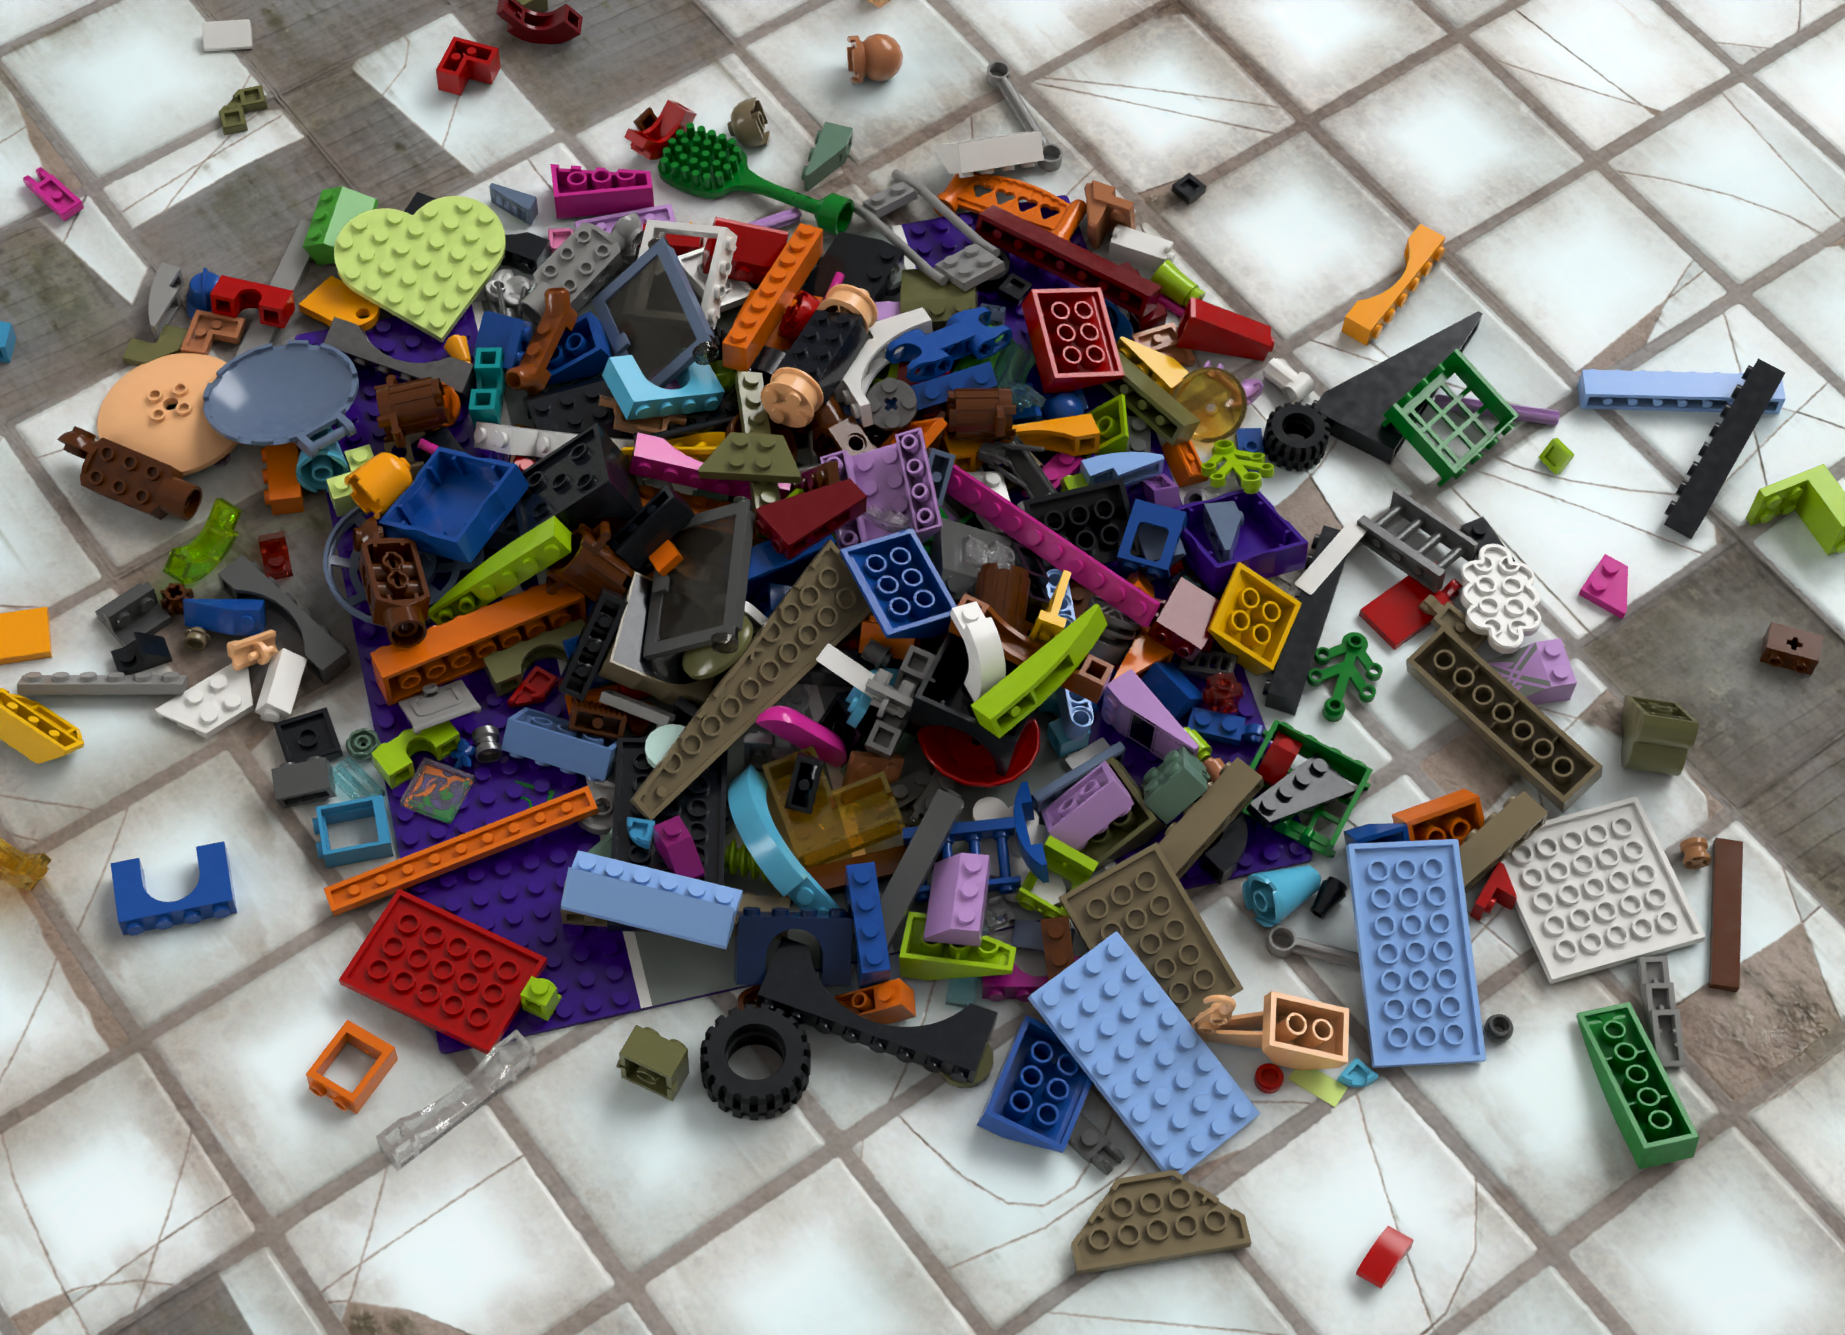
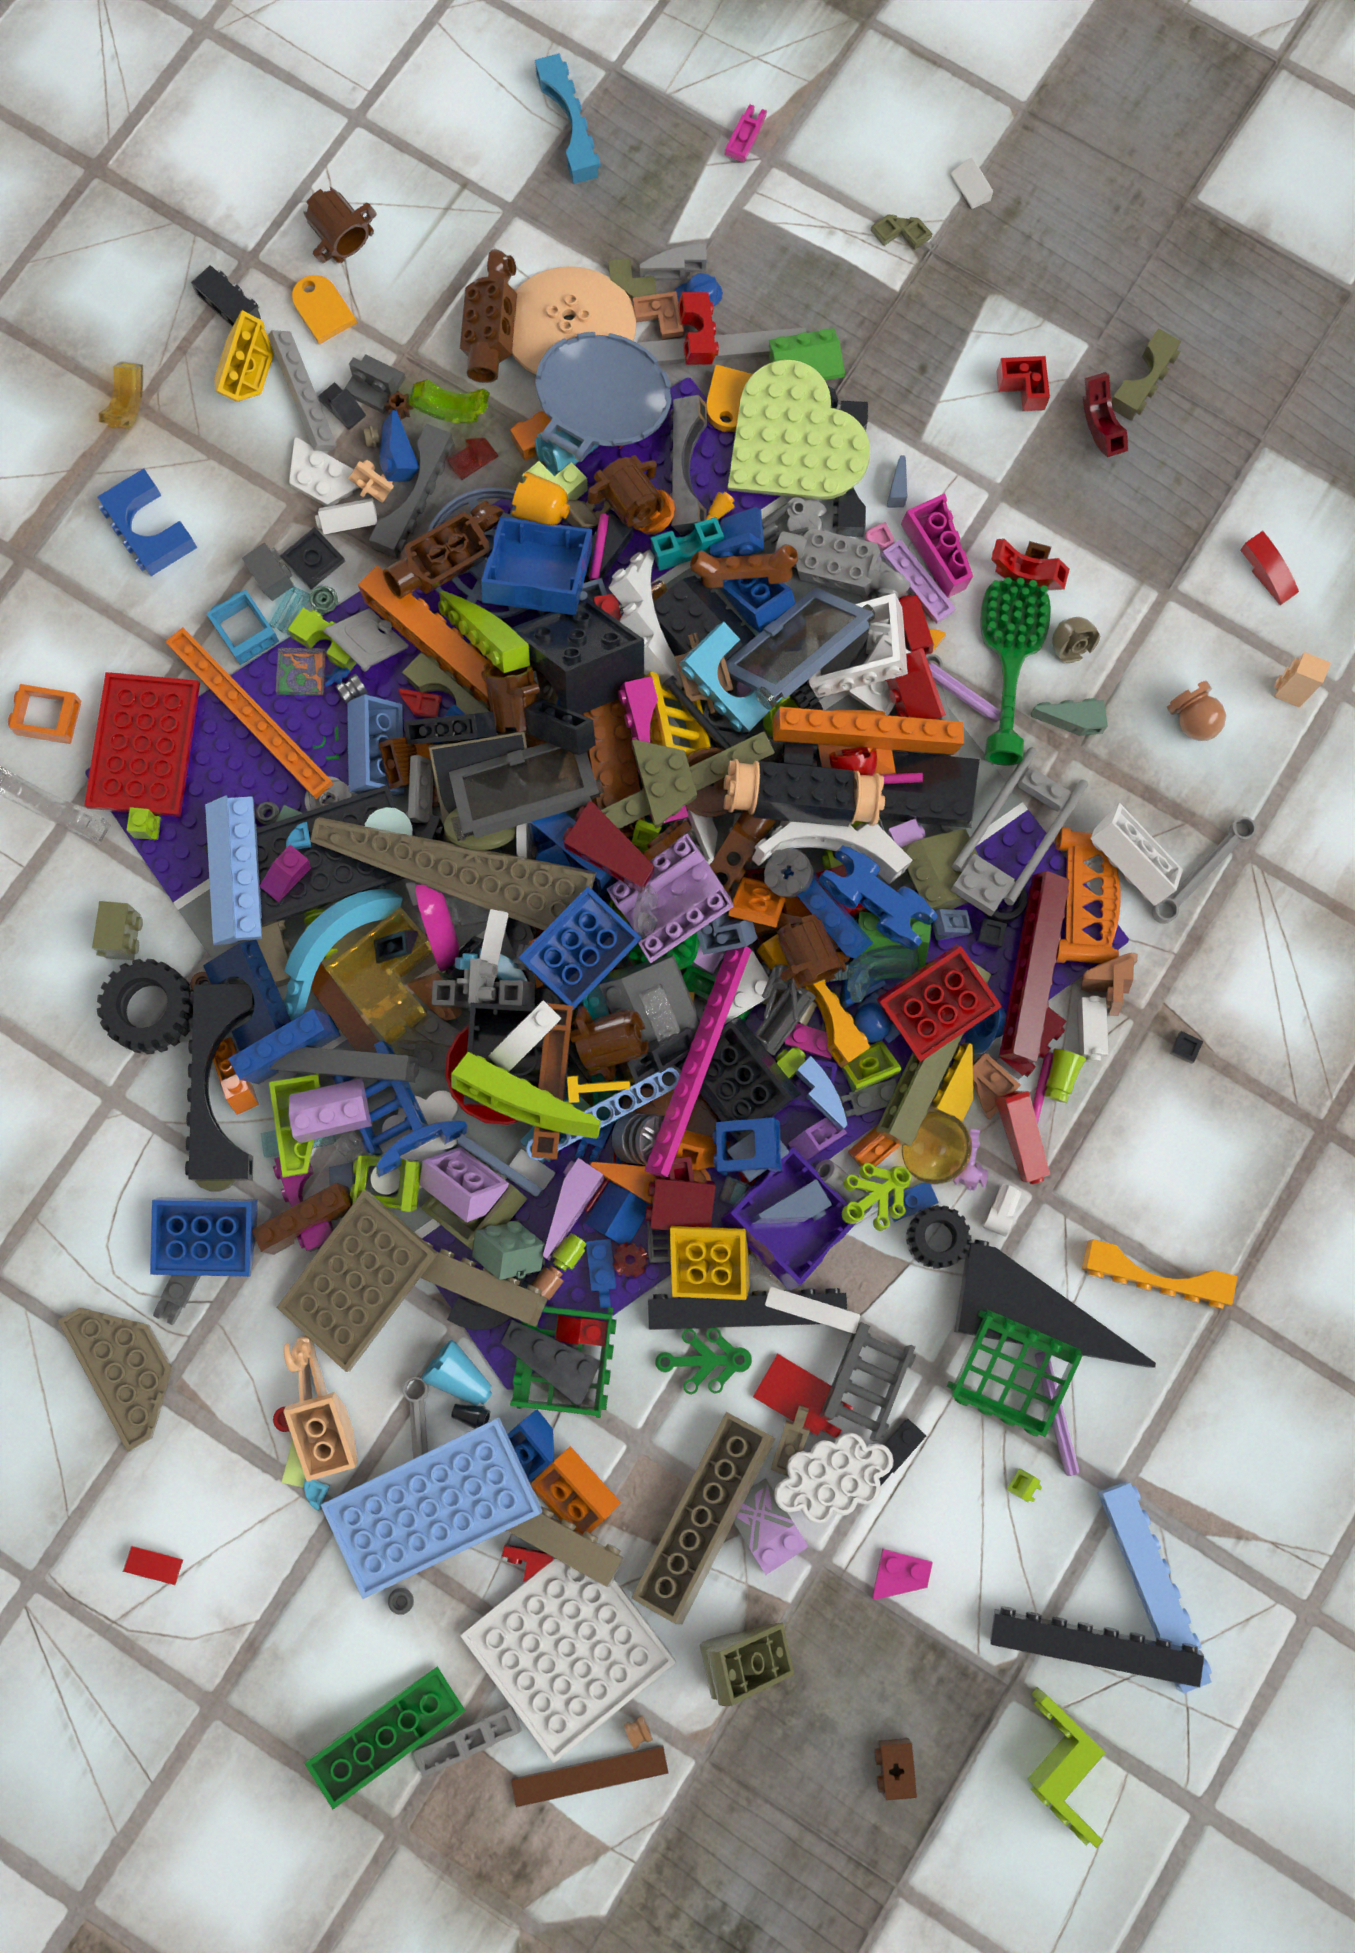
camera: 70 degrees right, 20 degrees up
orange tile [648,540,683,576] -> none
light blue plate [1028,931,1260,1180] -> none

